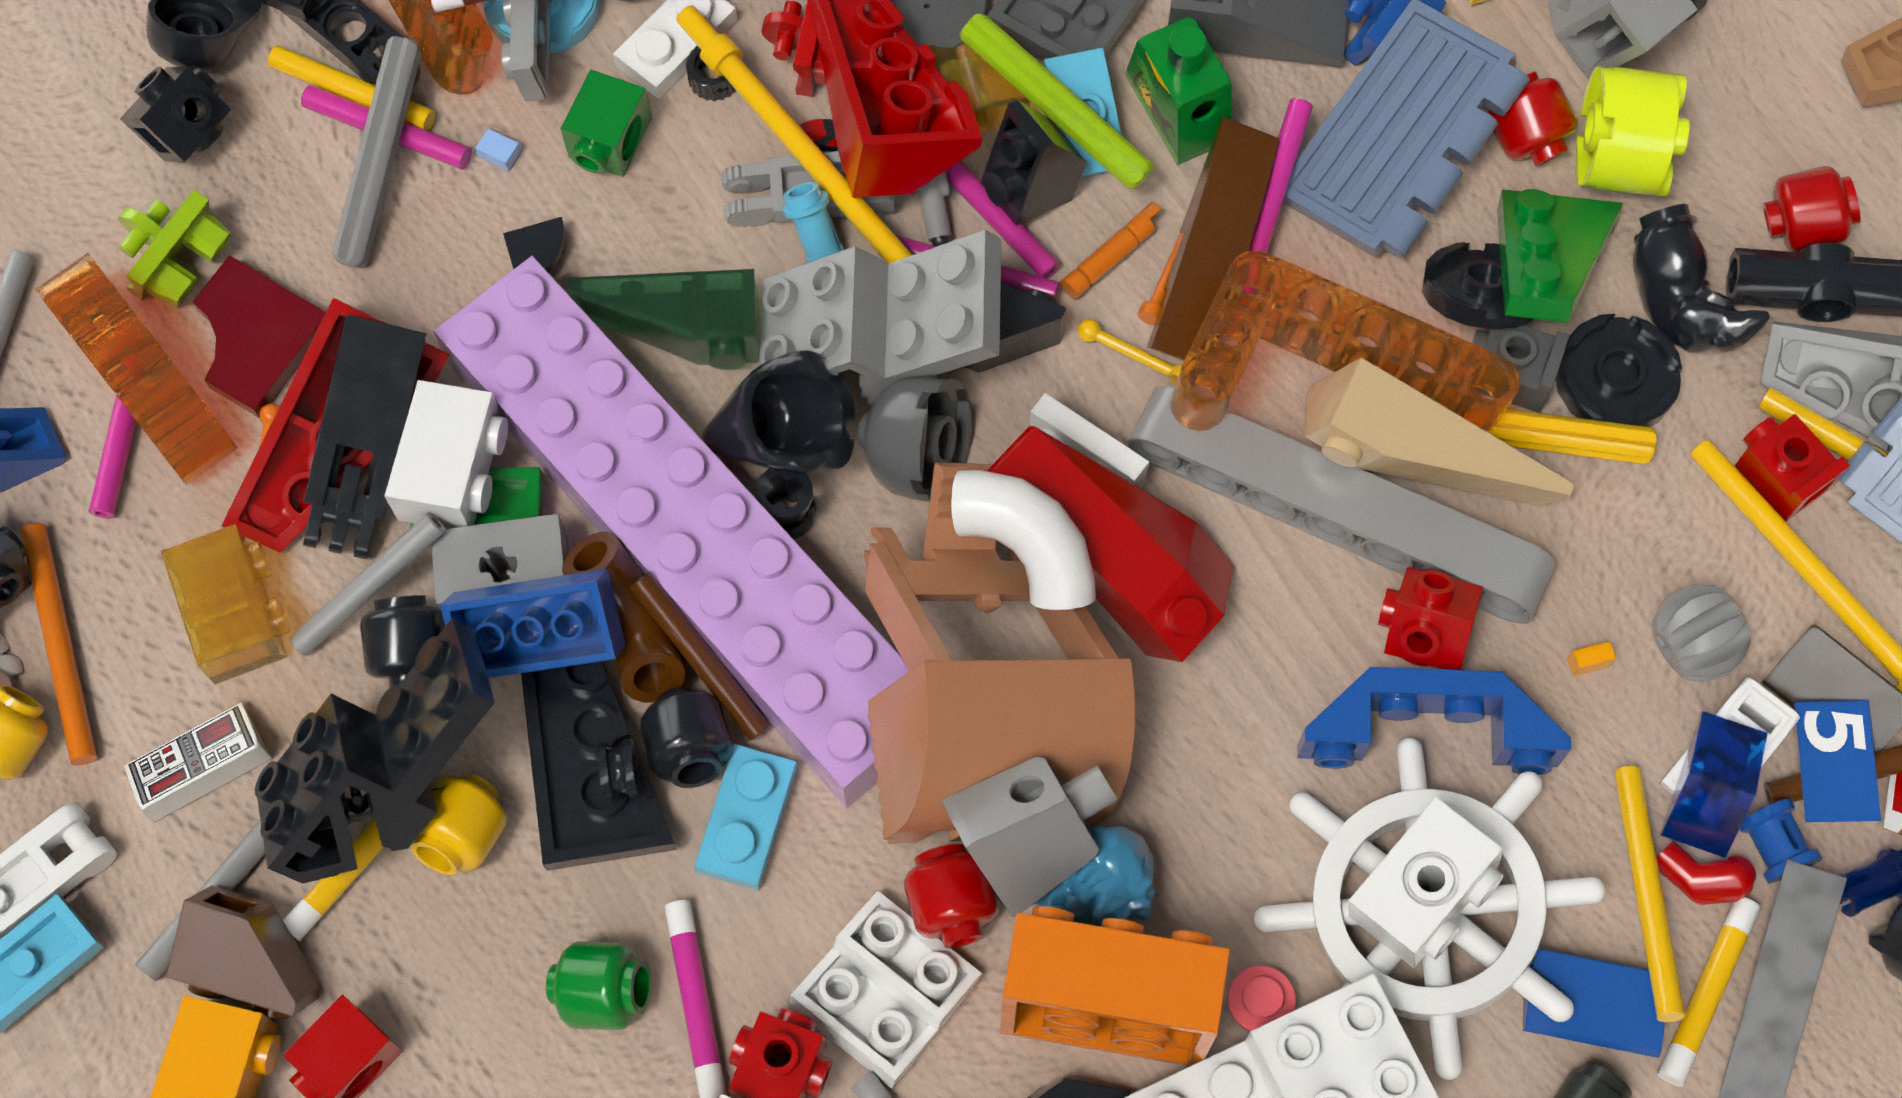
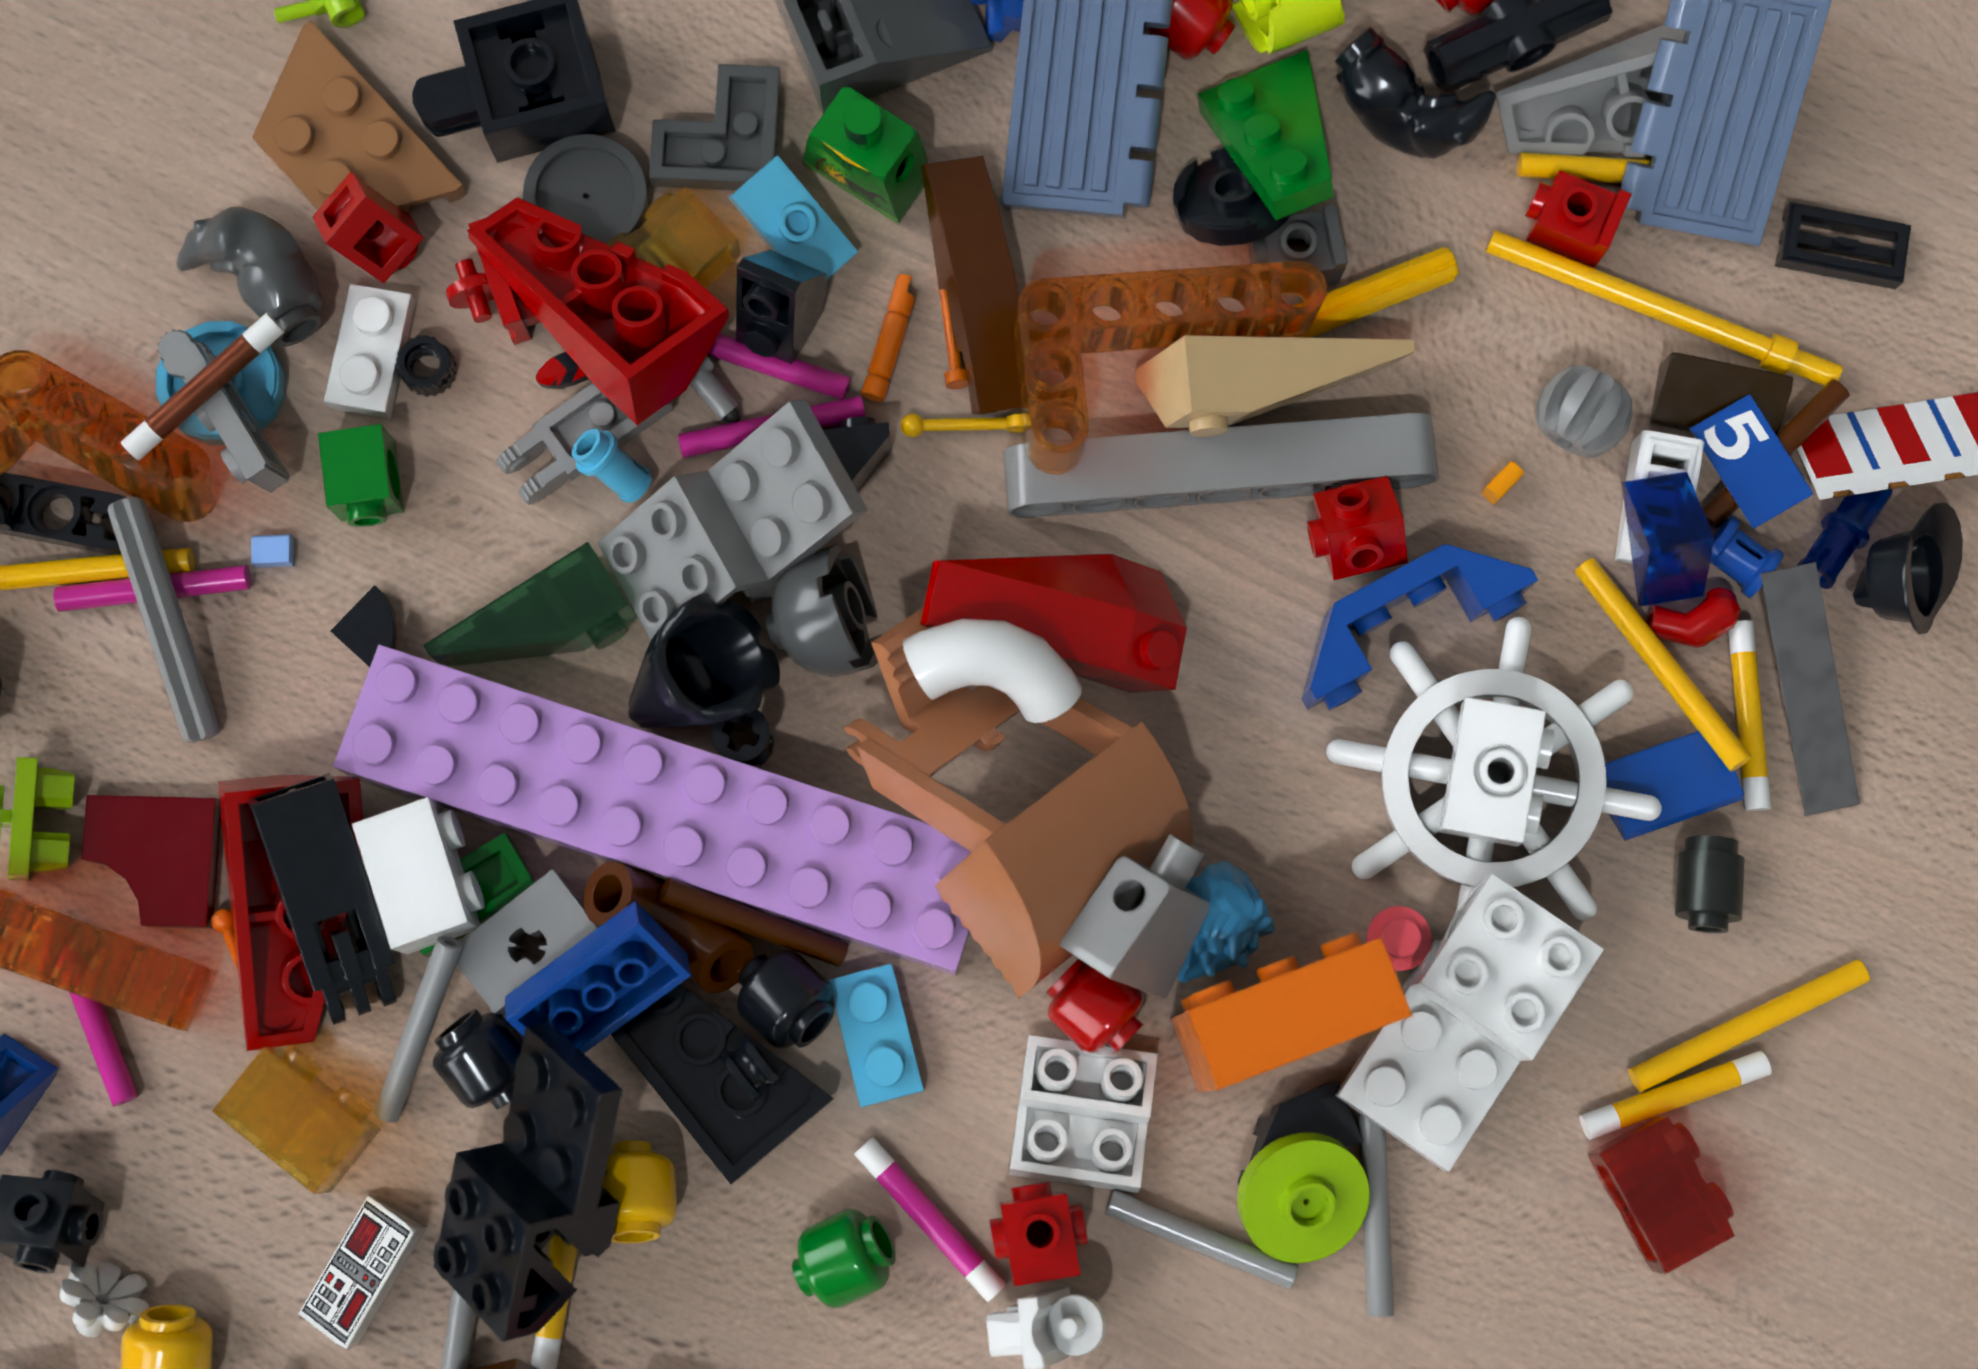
camera: 35 degrees left, 10 degrees up
orange bar [20,523,97,766] -> none
yellow bar [676,5,912,264] -> none
lime axle [960,13,1154,189] -> none
white plate [1030,393,1149,489] -> none
dark pink bar [1223,98,1313,331] -> none
black tile [1556,314,1682,427] -> none

